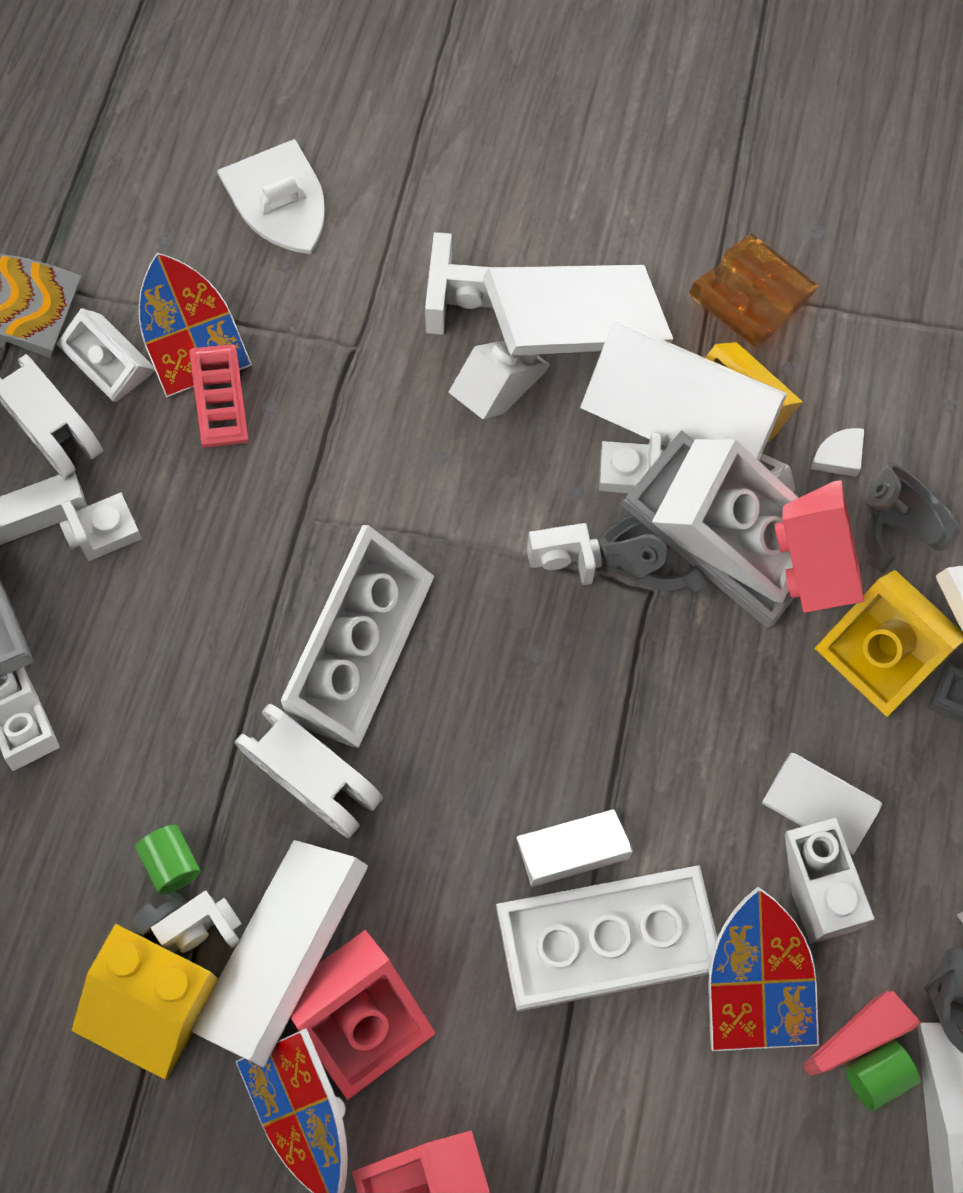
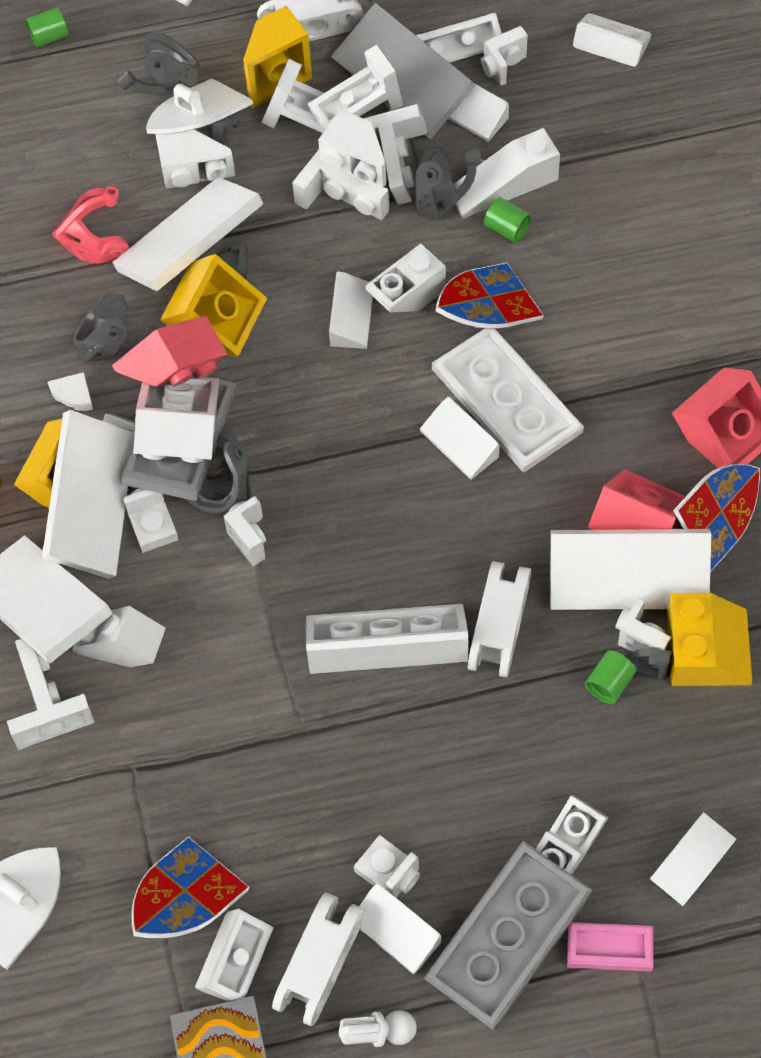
camera: 110 degrees left, 5 degrees down
coral slope [189,344,249,448] -> none
coral slope [803,991,921,1076] -> none

